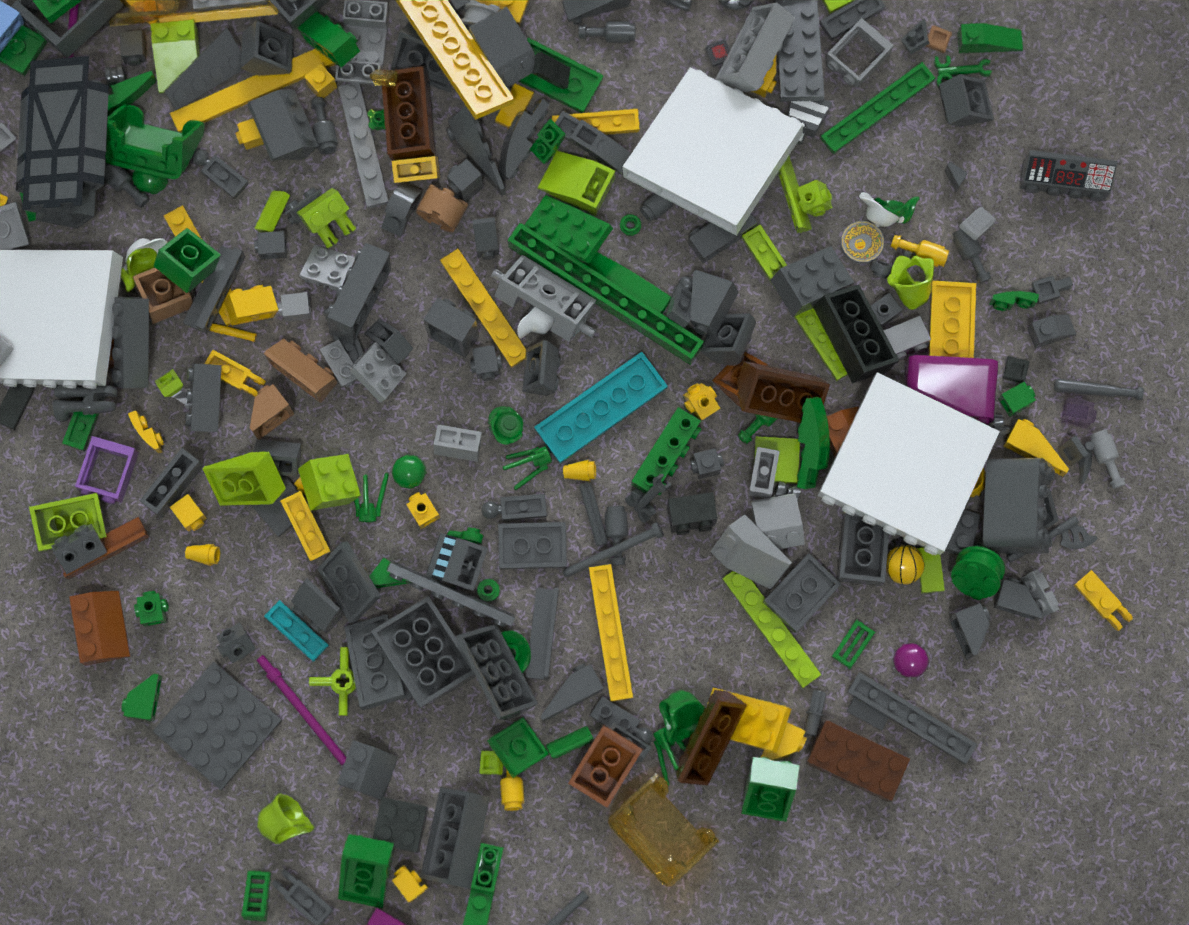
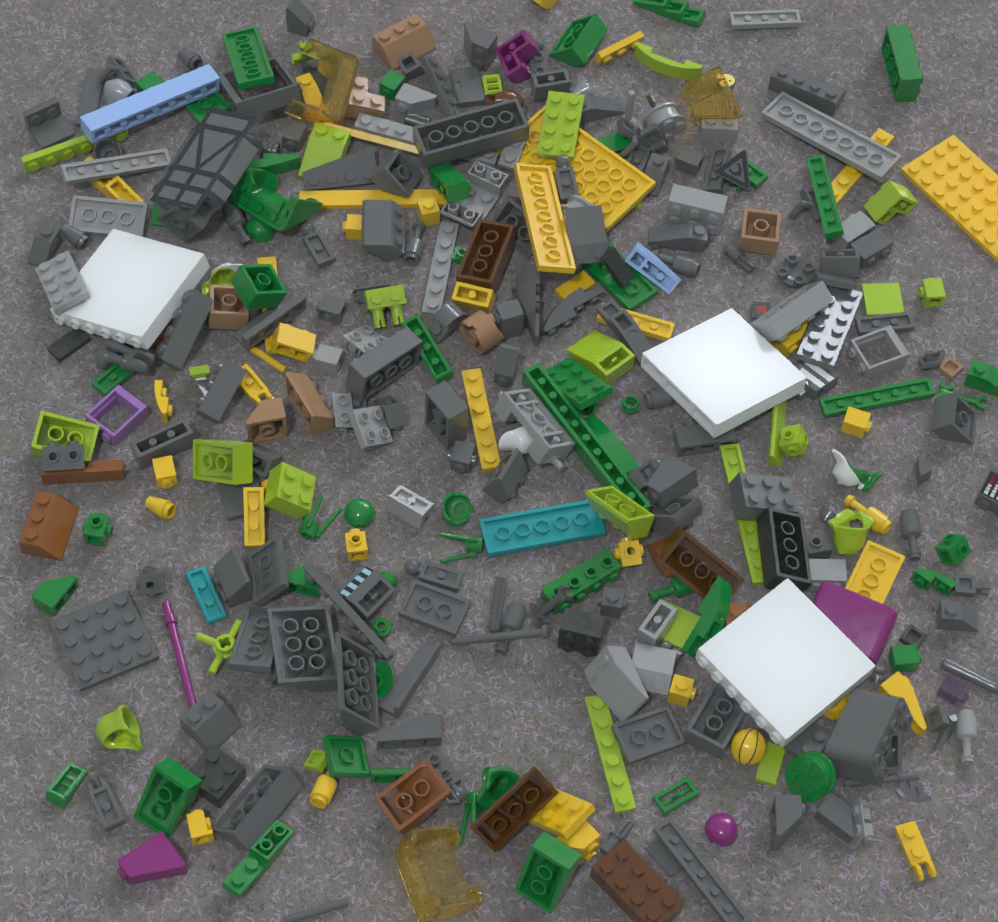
camera: 20 degrees right, 20 degrees down
lime tile [254,190,290,233] -> none
clear yellow slope [370,69,398,86] -> none
green slope [530,119,566,164] -> none
yellow cone [563,459,596,481] -> none
yellow plate [589,564,633,702] -> none
tile [840,221,884,264] -> none
light grey slope [959,207,996,240] -> none
none -> green brick [402,314,454,384]
none -> lime slope [585,486,655,539]
none -> light blue slope [625,242,681,295]
none -> yellow brick [667,674,697,708]
none -> yellow brick [841,406,872,438]
none -> green brick [934,533,972,566]

